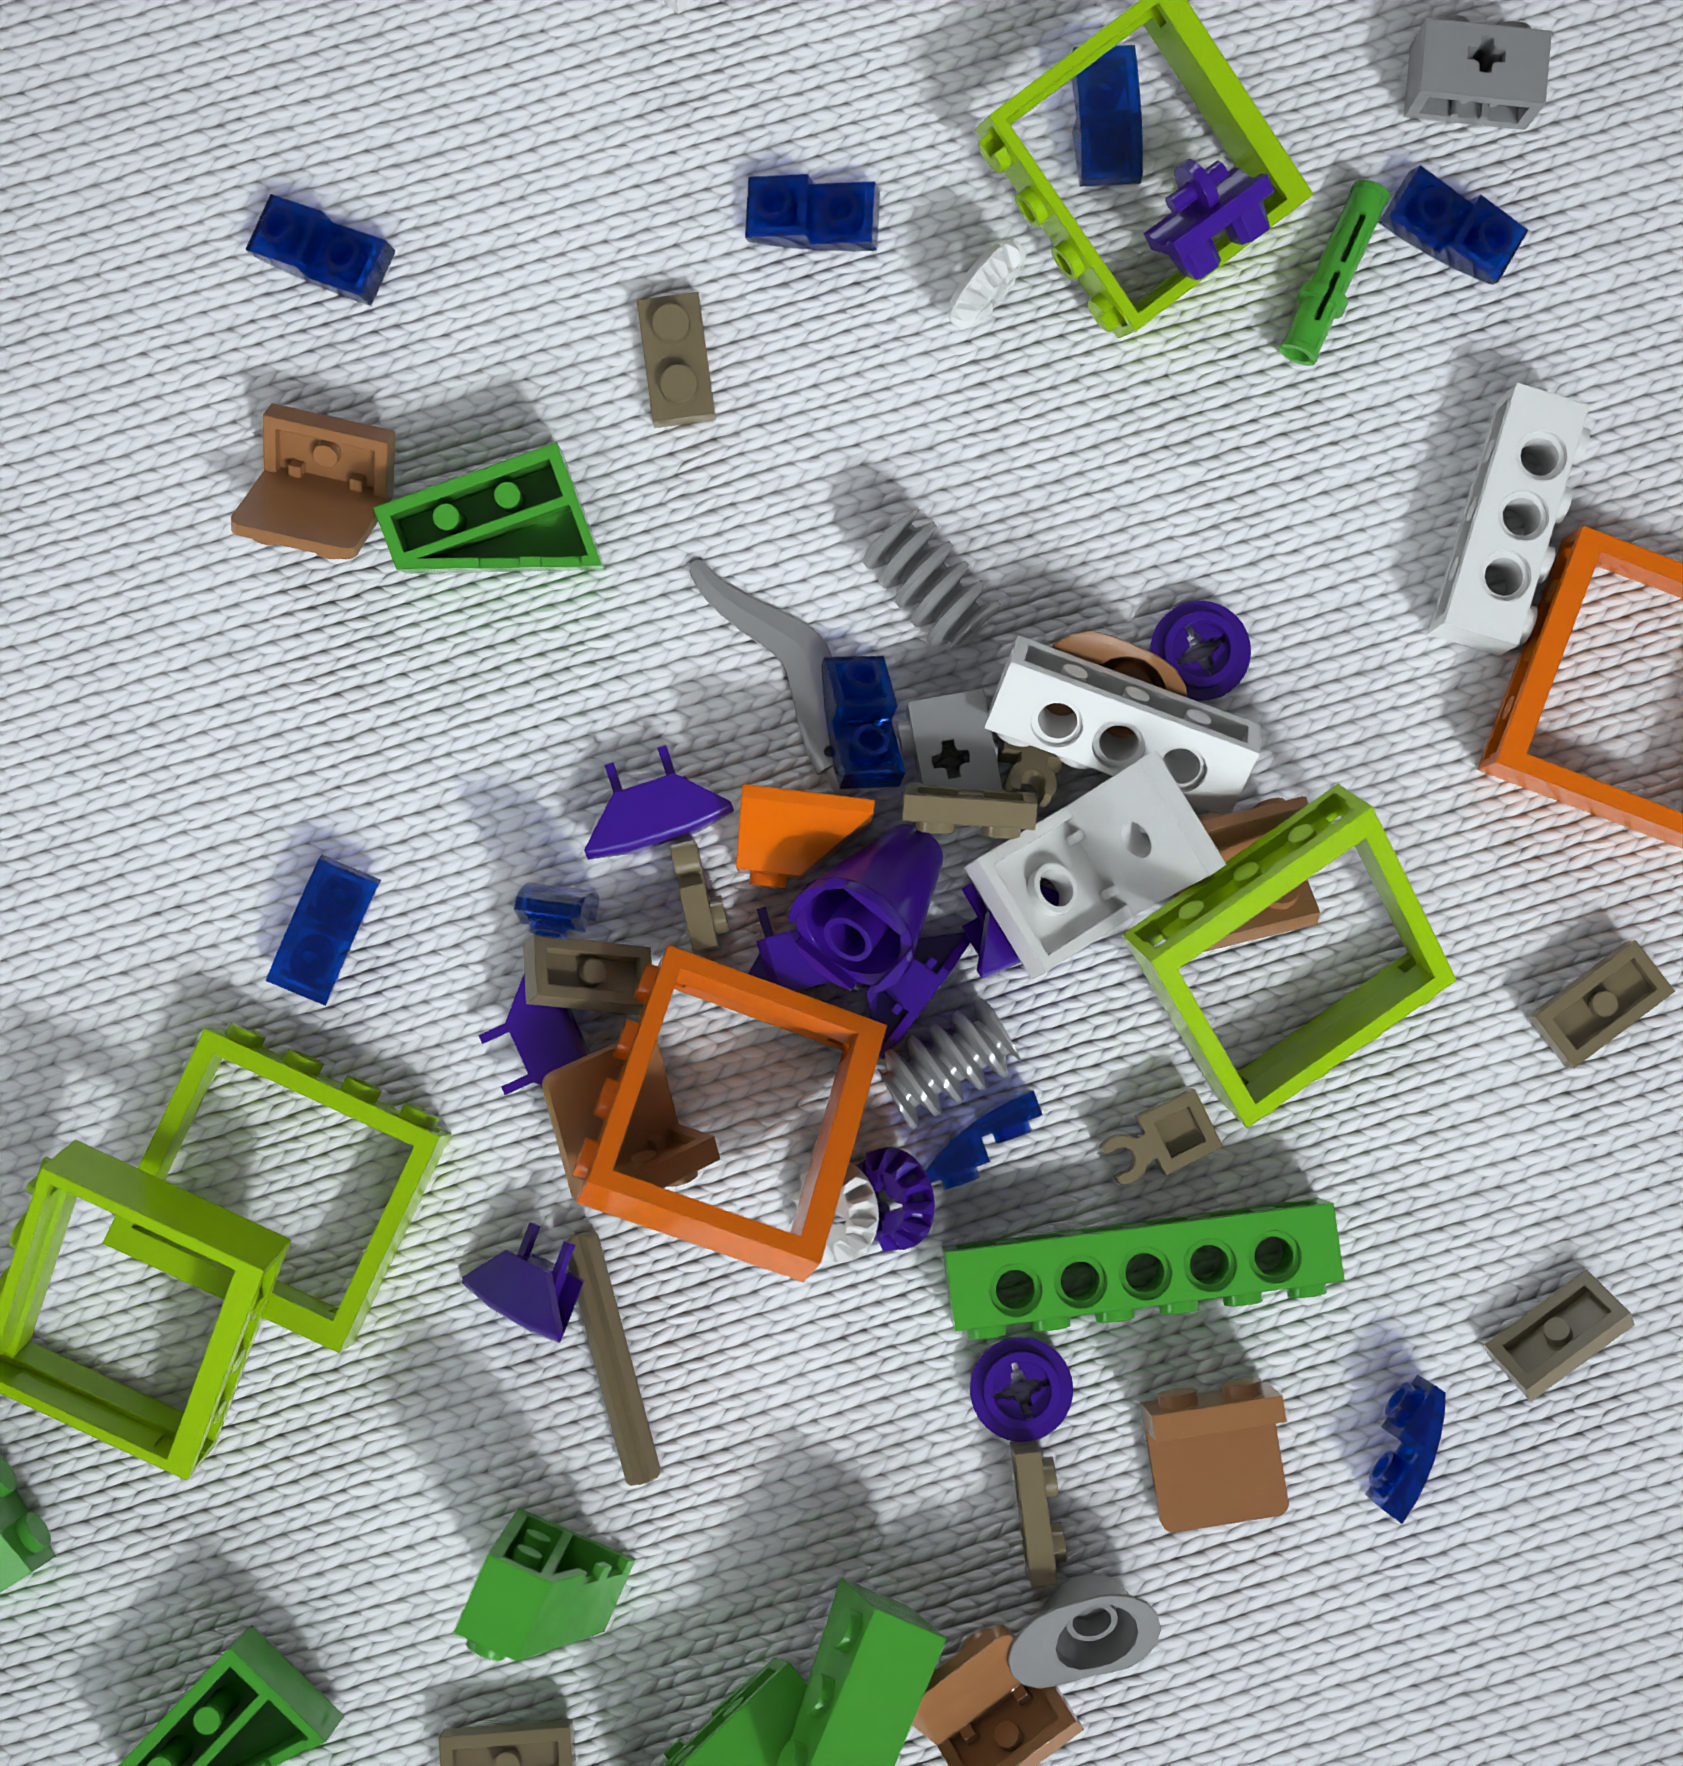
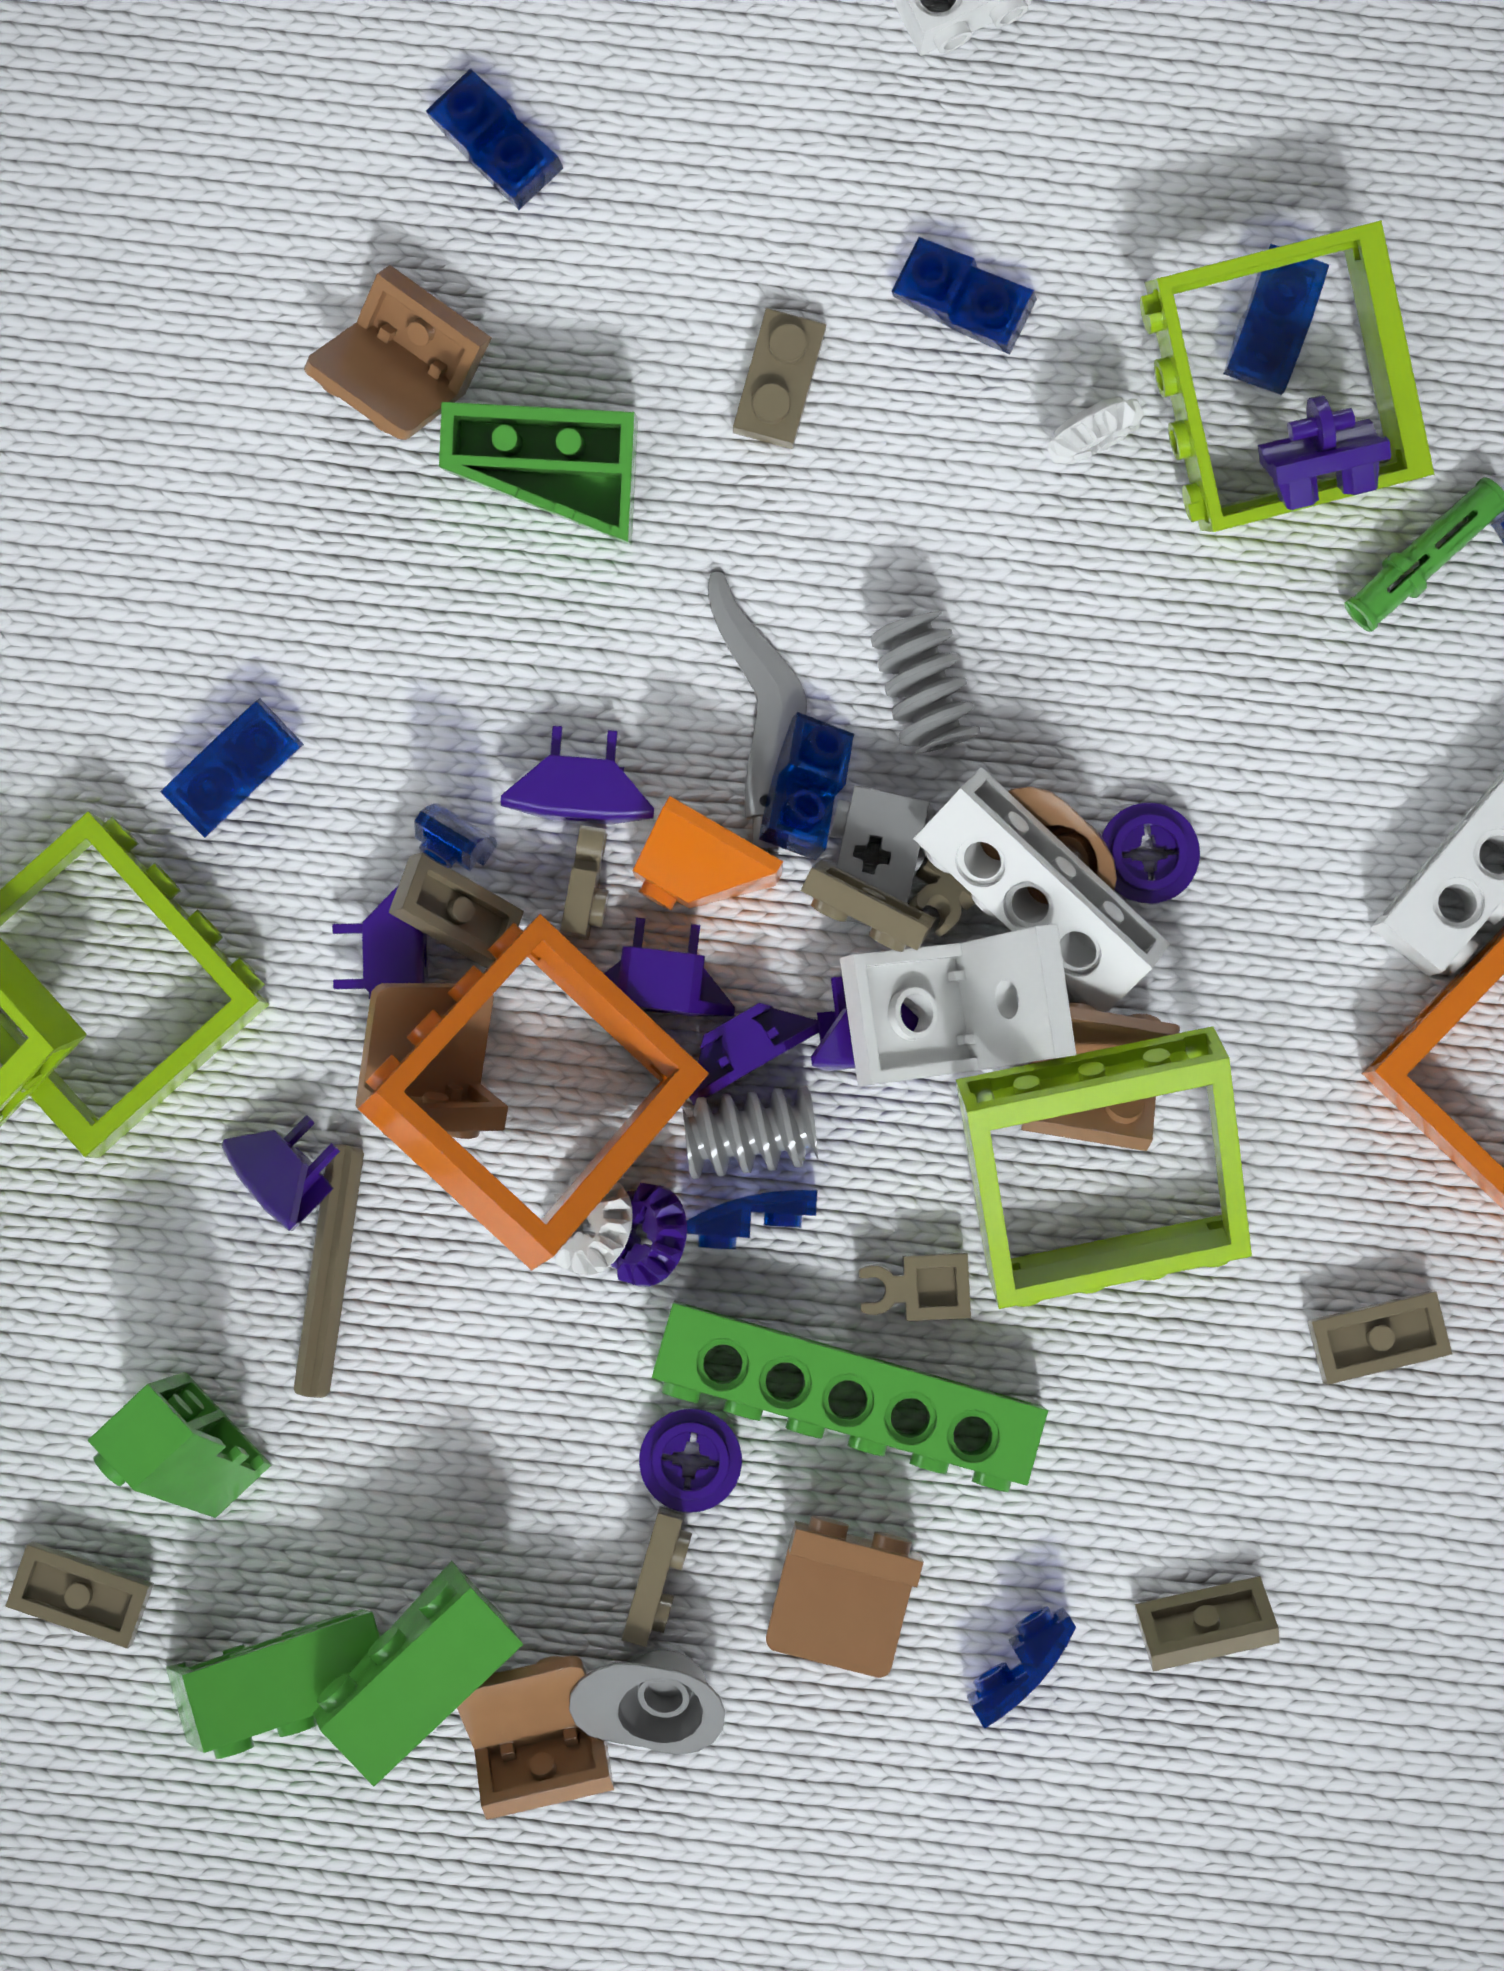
camera: 25 degrees right, 0 degrees up
dark purple cone [789,824,943,992] -> none

